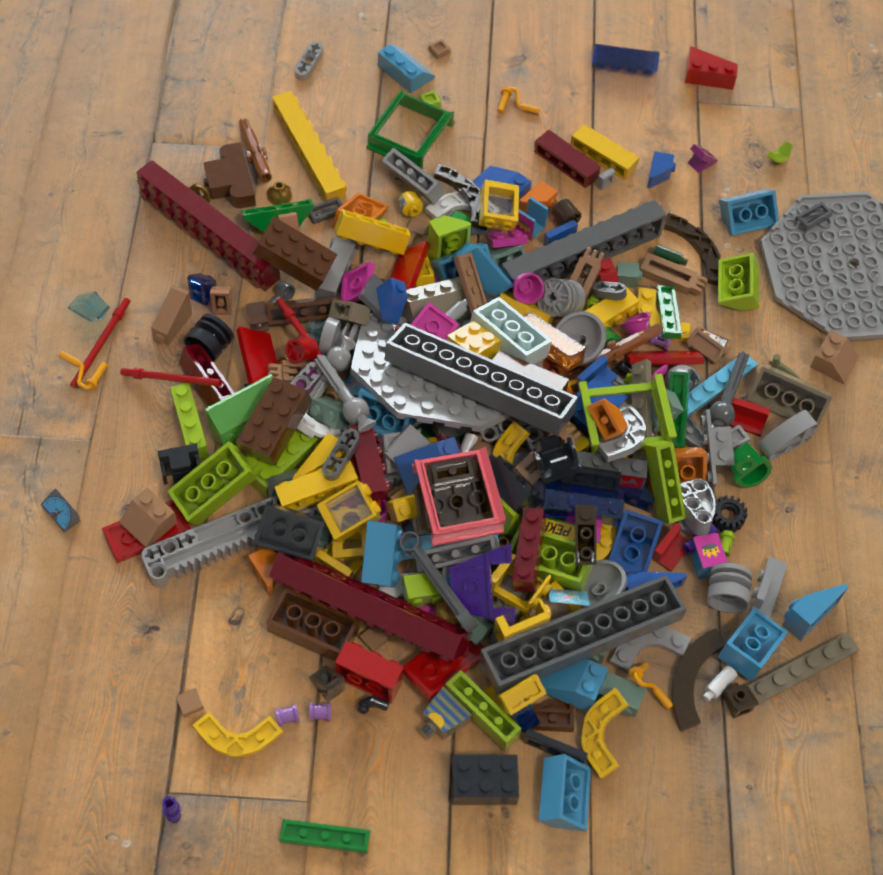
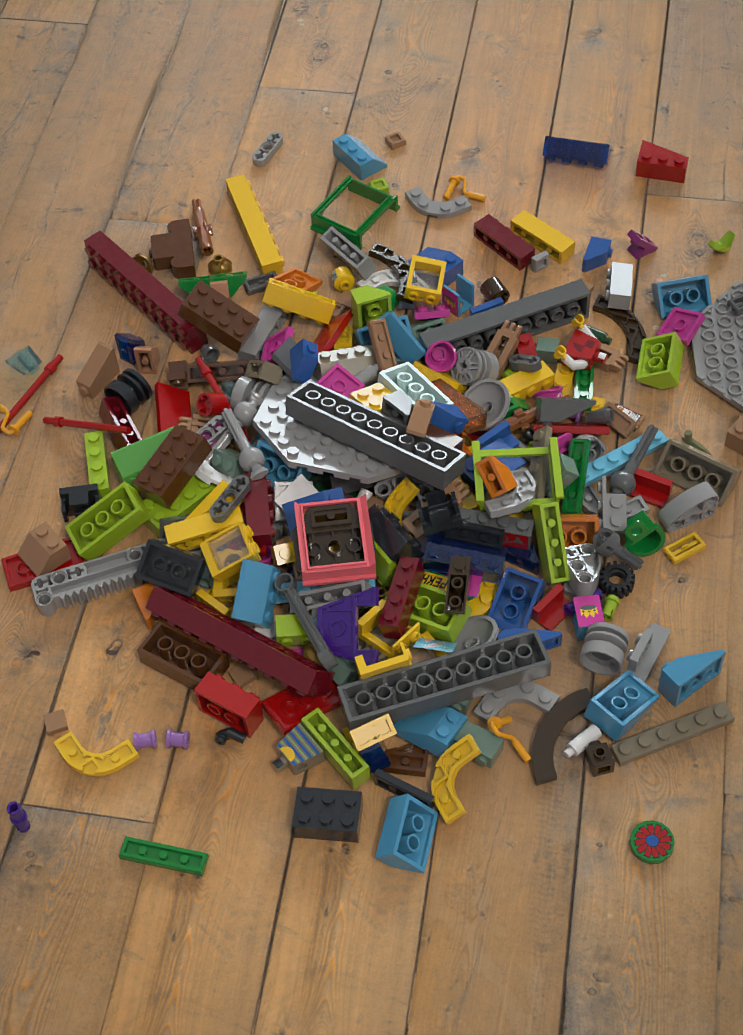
camera: 15 degrees right, 5 degrees down
clear smoke slope [309,665,345,702] -> none
orange slope [519,181,558,213] -> none
none -> slope [381,390,412,426]
none -> light grey plate [405,187,472,219]
none -> medium nougat slope [406,399,436,438]
none -> blue slope [431,401,469,434]
none -> dark grey slope [535,397,596,425]
none -> torso [554,314,608,370]
none -> dark grey cone [585,407,614,425]
none -> dark grey piece [592,528,644,570]
none -> brick [605,262,633,310]
none -> tile [629,820,675,864]
none -> dark pink plate [656,307,706,346]
none -> yellow tile [662,531,706,565]

